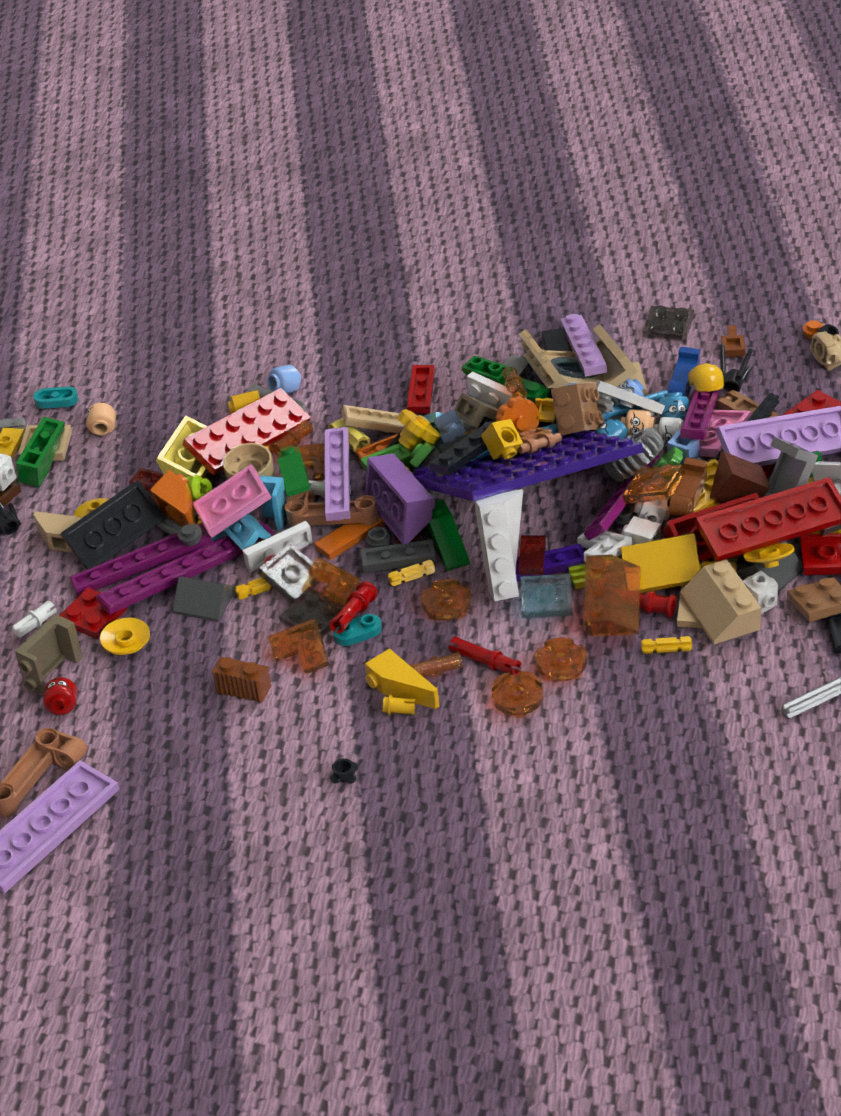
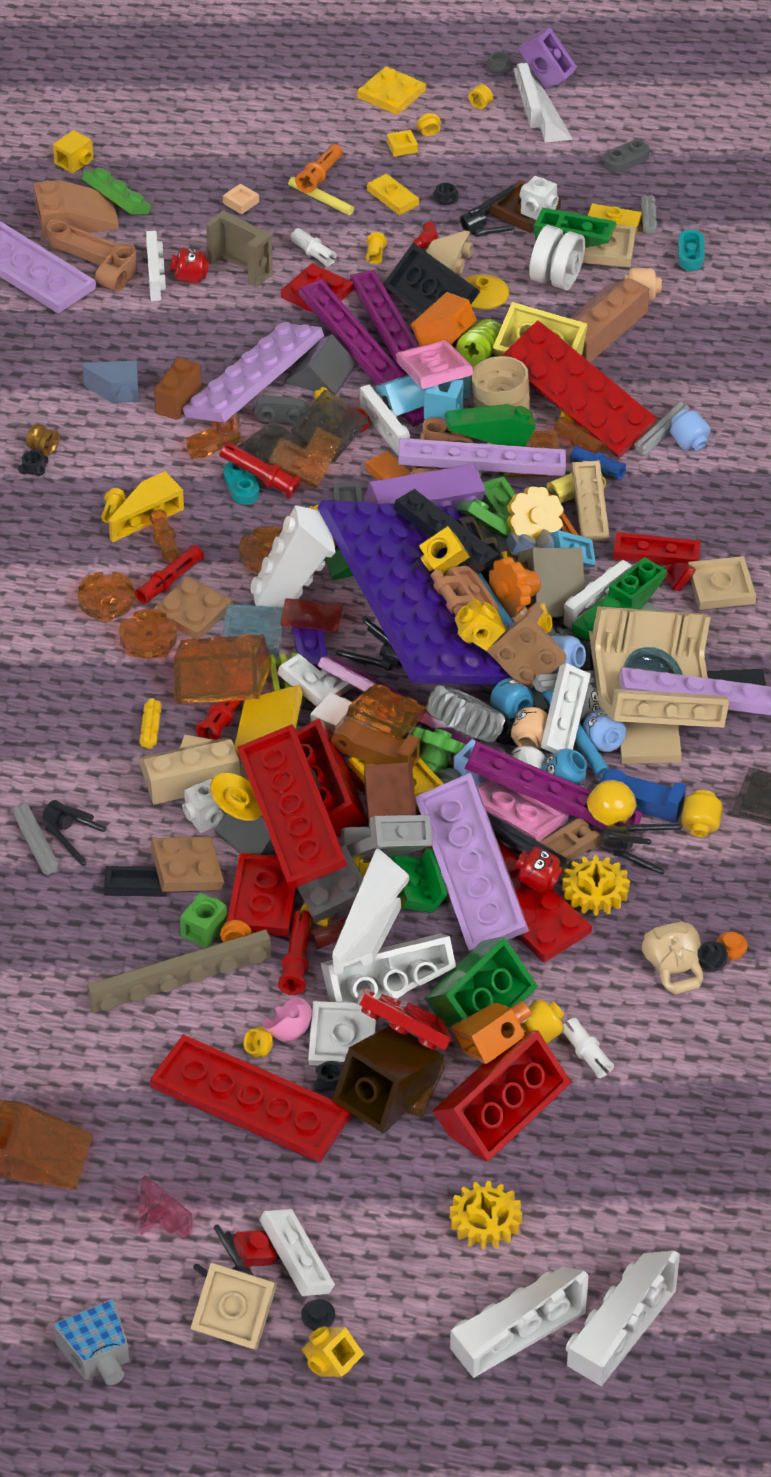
camera: 90 degrees right, 5 degrees up
yellow dish [100,618,150,655] -> none
dark grey plate [178,524,202,546] -> none
yellow brick [227,390,260,414] -> none
clear orange pin [502,367,527,399] -> none
dark orange plate [721,325,746,357] -> none
none -> pearl gold wheel [26,423,60,456]
none -> black plant [42,800,106,866]
none -> sand blue slope [83,360,139,403]
none -> white plate [146,231,166,301]
none -> medium nougat plate [152,577,233,640]
none -> lavender plate [182,322,325,423]
none -> dark grey plate [254,395,310,425]
none -> black plant [335,618,402,671]
none -> yellow pin [366,232,387,264]
none -> red arm [413,222,439,250]
none -> yellow brick [454,598,506,651]
none -> red head [515,847,563,893]
none -> white wheel [529,225,585,291]
none -> yellow gear [562,855,630,916]
none -> nougat slope [570,278,649,362]
none -> blue pin [570,446,626,480]
none -> red tile [664,563,696,591]
none -> yellow head [681,790,723,838]
none -> tan plate [688,556,756,610]

